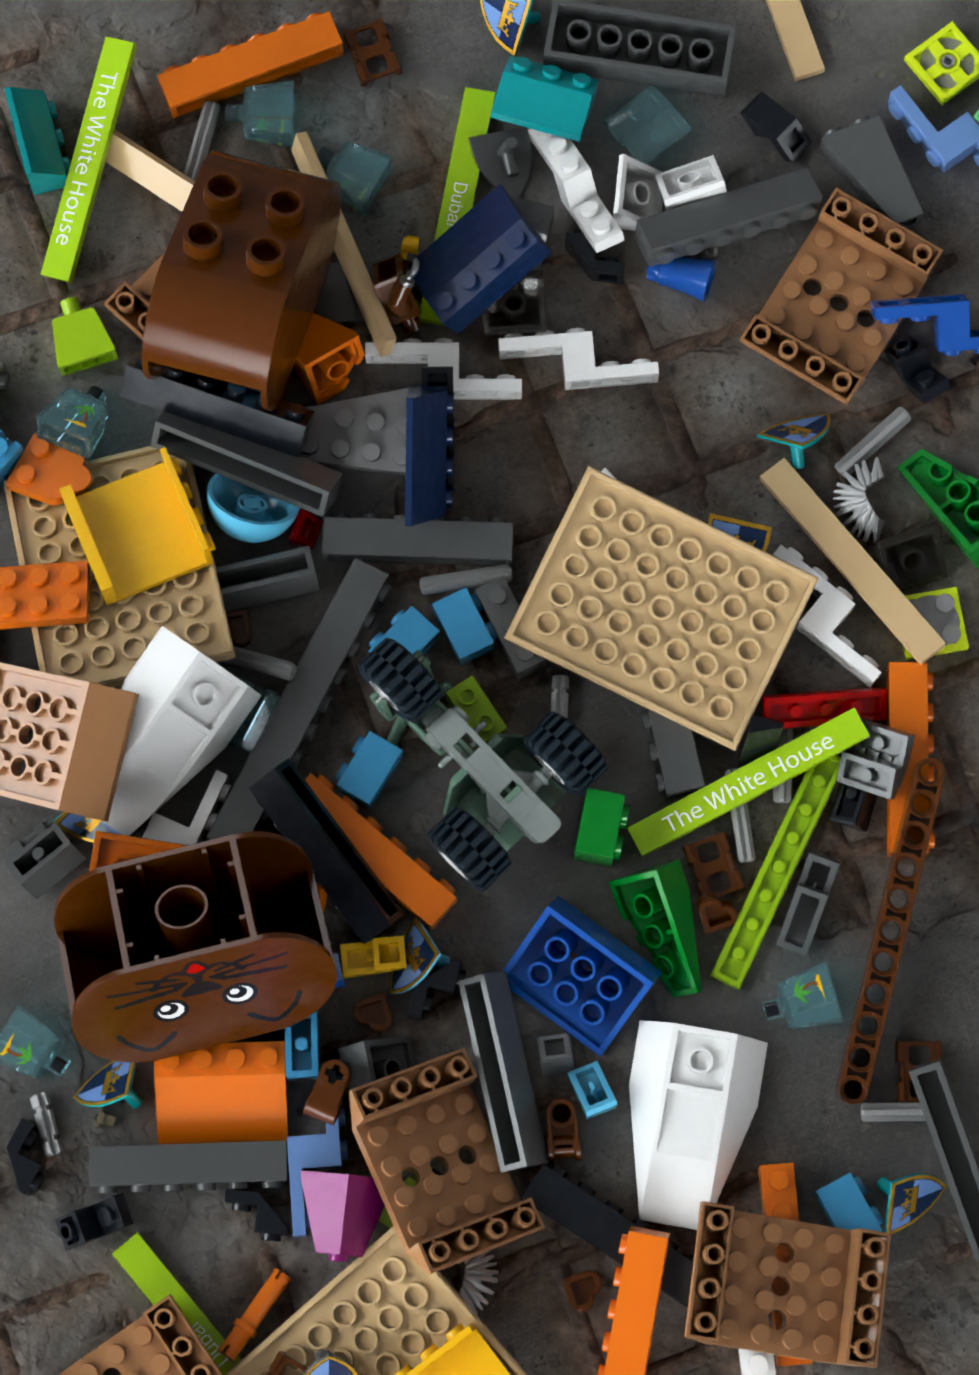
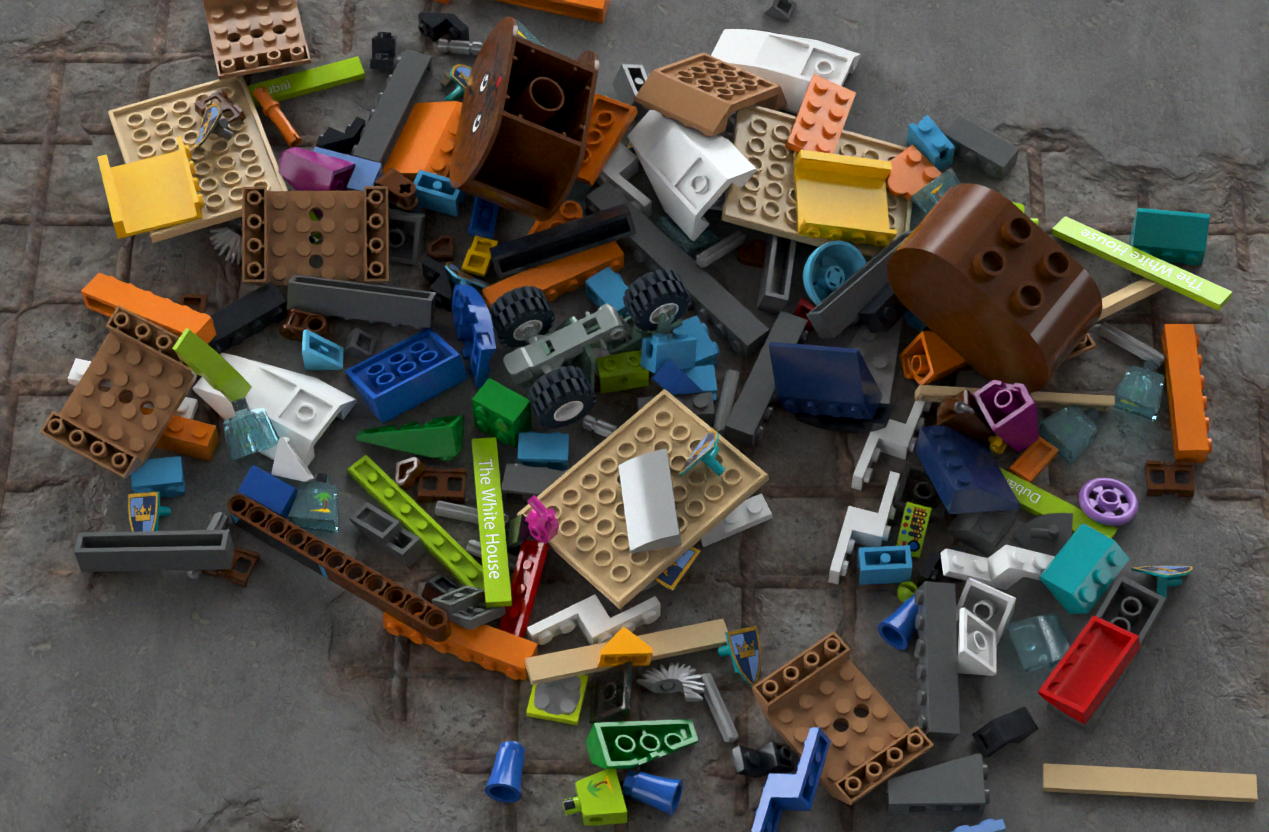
camera: 110 degrees right, 20 degrees down
none -> lime slope [172,328,252,407]
none -> clear light blue torso [223,398,280,461]
none -> blue brick [238,465,301,518]
none -> white slope [271,437,315,482]
none -> blue slope [452,285,496,388]
none -> dark azure brick [517,431,569,471]
none -> dark pink piece [525,495,559,544]
none -> light orange slope [597,626,653,667]
none -> light grey slope [618,449,681,554]
none -> dark azure brick [640,330,697,374]
none -> blue slope [652,359,702,395]
none -> shield [679,430,725,476]
none -> dark azure brick [857,545,912,585]
none -> tile [896,502,932,558]
none -> lime hinge [897,580,917,603]
none -> magenta slope [973,380,1039,453]
none -> orange tile [1008,436,1059,483]
none -> red slope [1038,615,1140,725]
none -> medium lavender plate [1079,478,1138,526]

